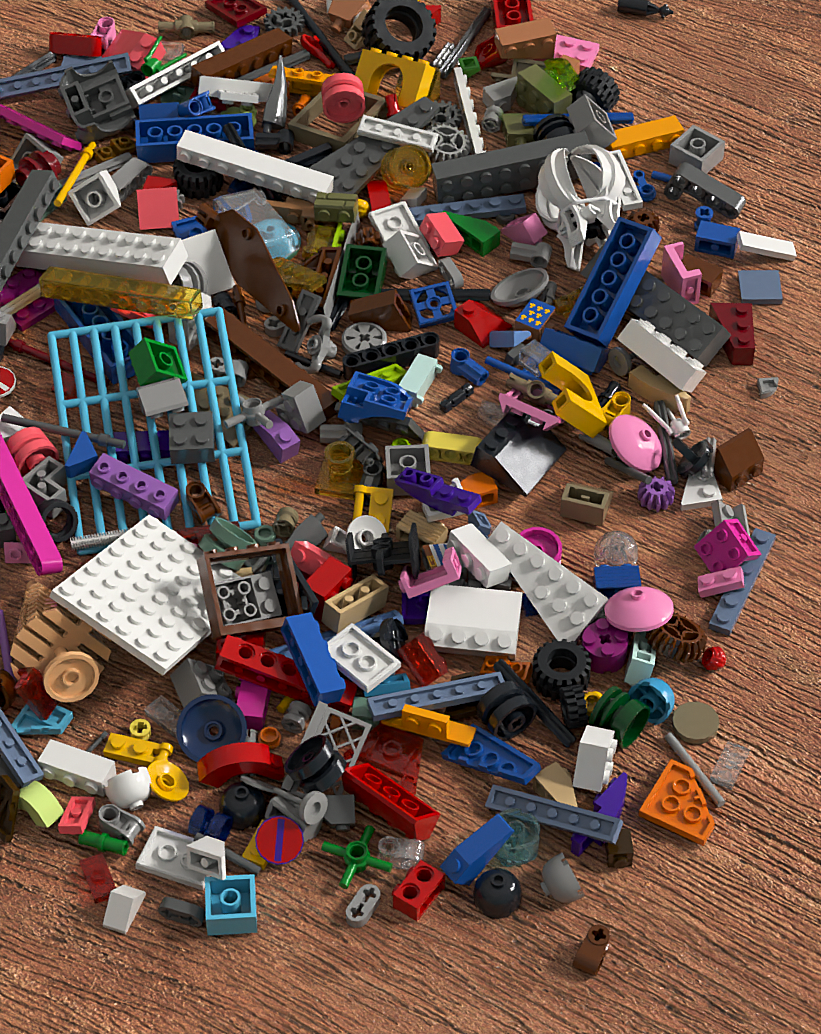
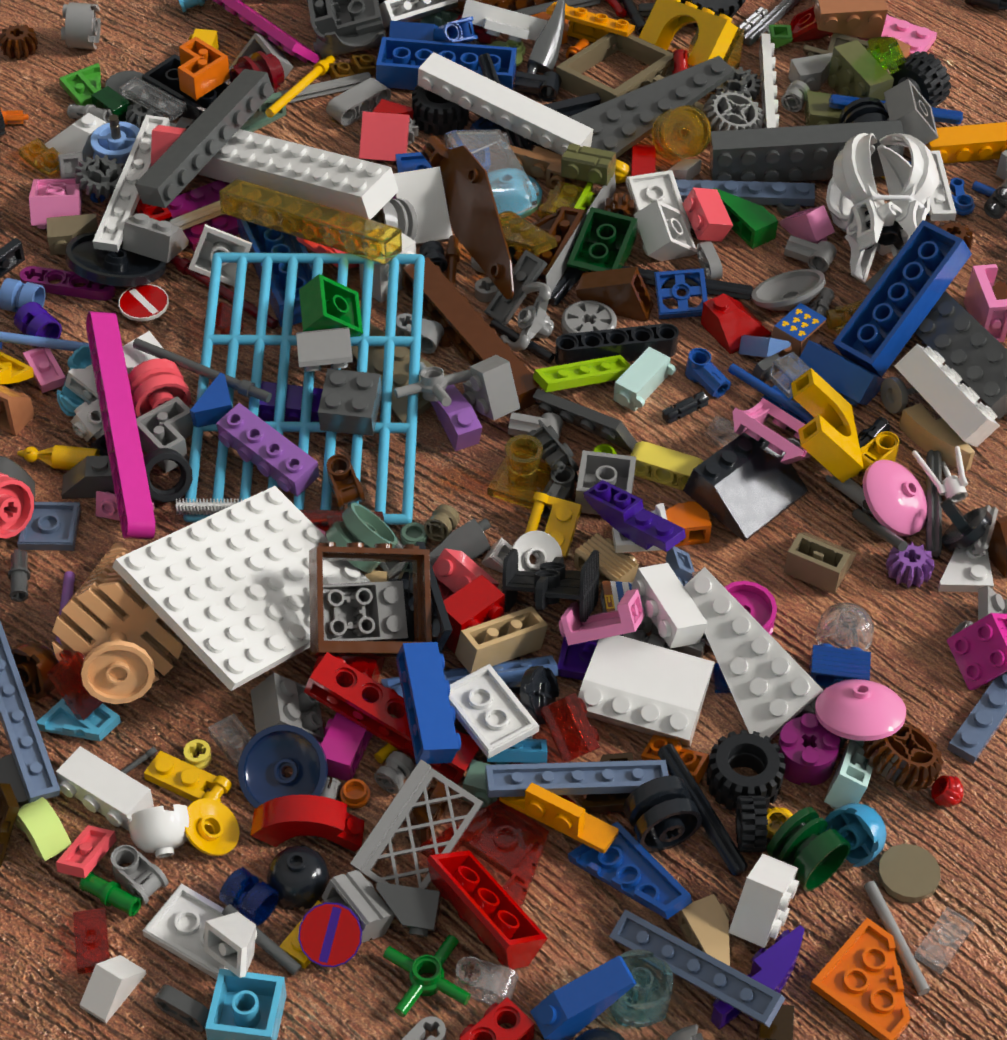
camera: 10 degrees right, 0 degrees up
white slope [67,170,121,226] -> none
light grey piece [240,776,328,825] -> none
black wheel [284,735,347,795] -> none
coral wheel [321,73,366,123] -> none
blue slope [338,371,414,423] -> none
white tile [357,115,438,154] -> none
dark tan pin [506,373,558,407] -> none
bright pink plate [698,566,744,598] -> none
none -> white slope [188,224,252,287]

